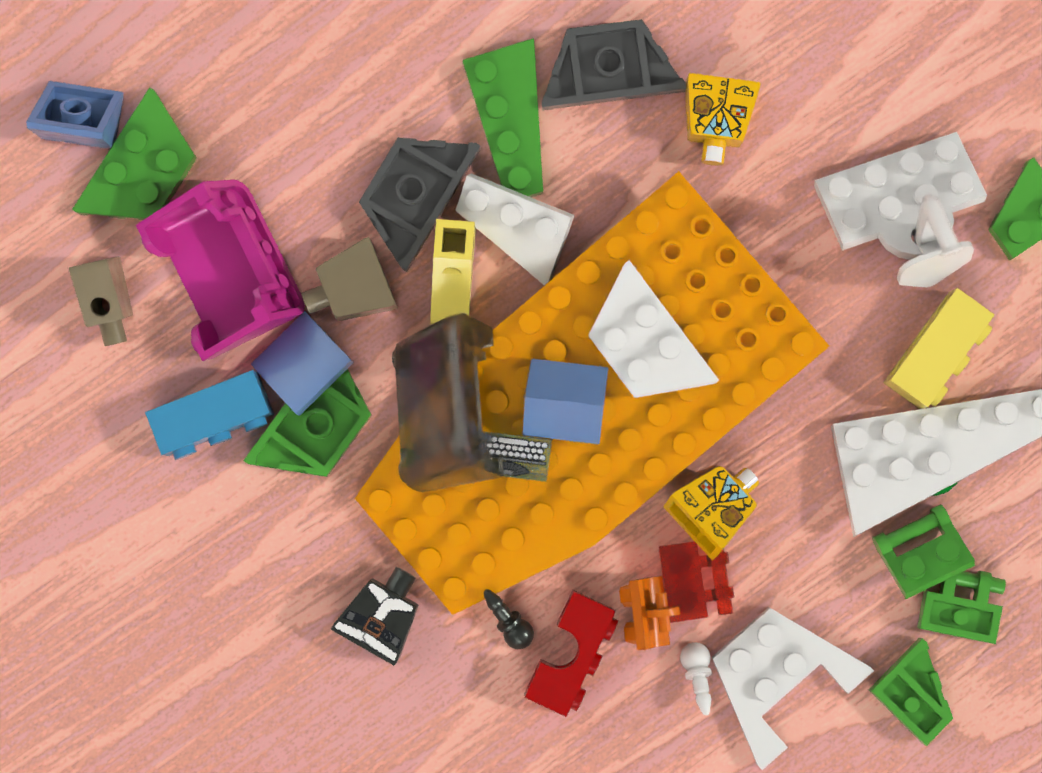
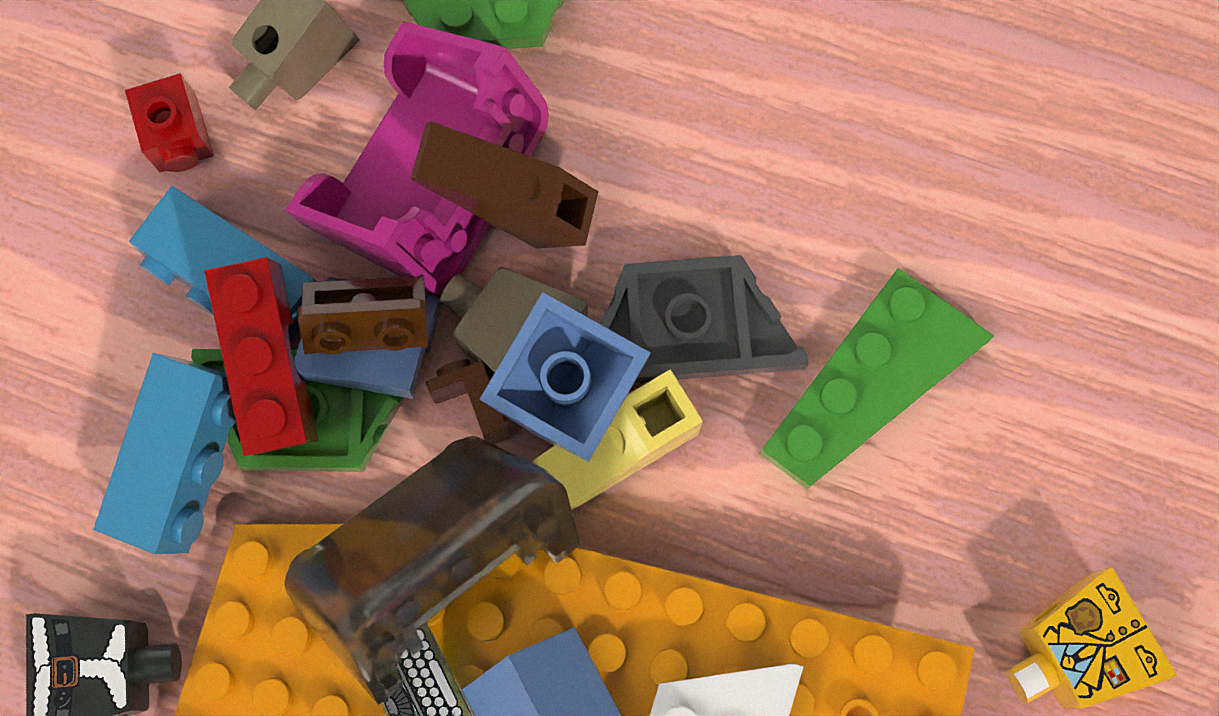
camera: 55 degrees right, 10 degrees down
white wing [455,173,575,286] -> none
dark grey wing [542,19,687,110] -> none
none -> dark azure brick [93,353,236,554]
none -> red brick [125,73,214,172]
none -> red arch [204,257,319,456]
none -> reddish brown bracket [298,276,428,355]
none -> reddish brown slope [411,122,599,248]
none -> reddish brown bracket [425,359,510,446]
none -> medium blue slope [480,292,651,462]

